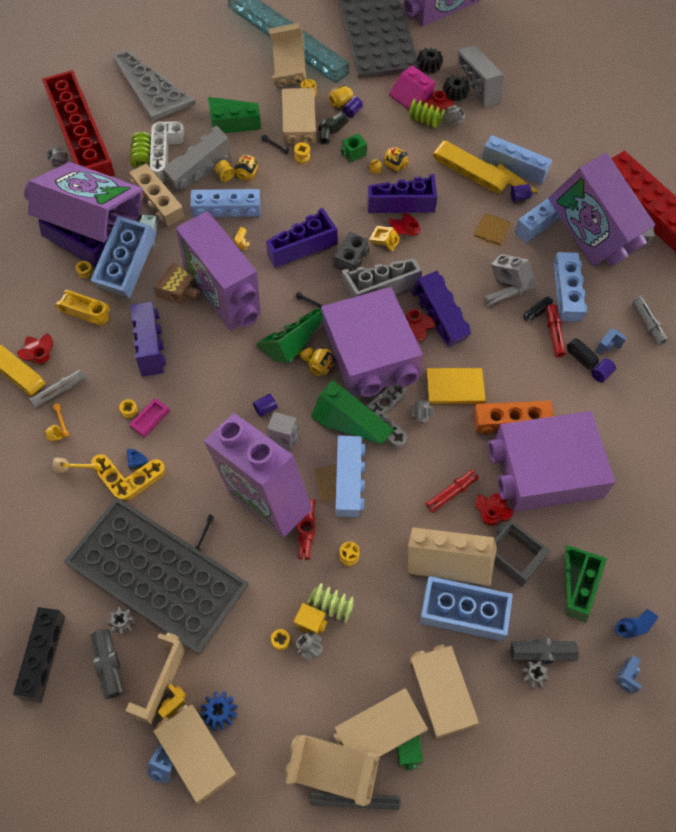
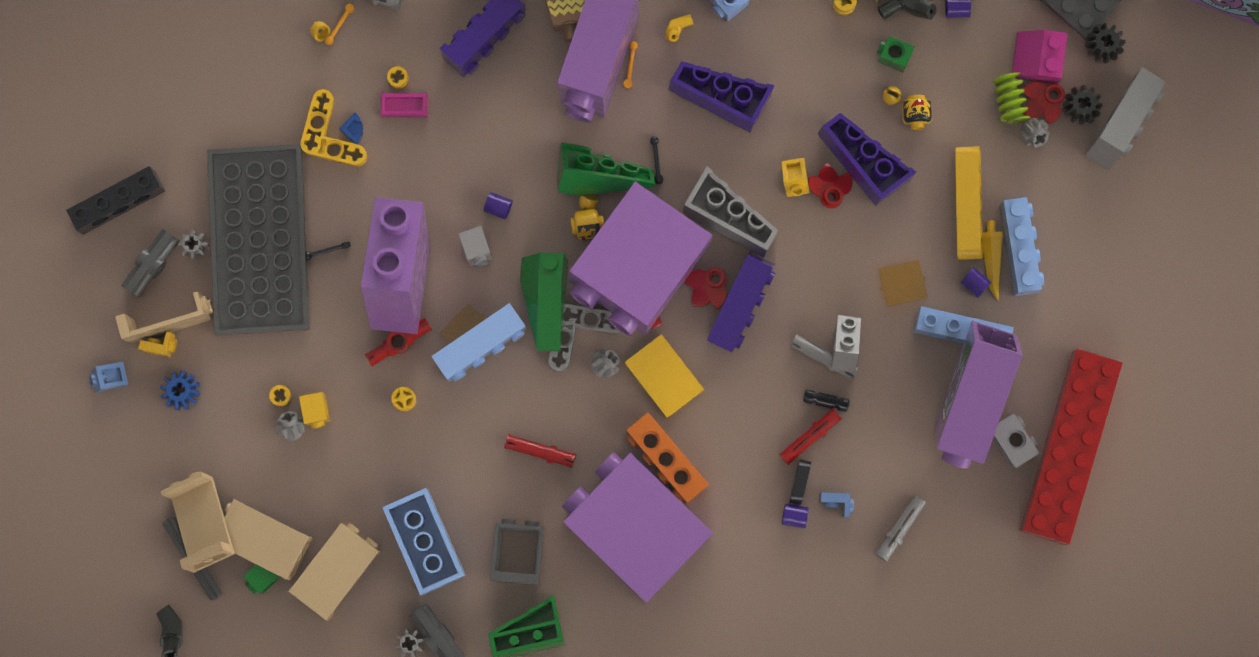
camera: 60 degrees right, 20 degrees up
hinge [52,457,101,473] -> none
tan panel [153,704,238,804] -> none
yellowish green piece [307,583,354,624] -> none
dark grey brick [334,231,370,271] -> none
tan slope [408,527,497,586] -> none
red plate [475,493,514,526] -> none
light blue brick [554,252,587,322] -> none

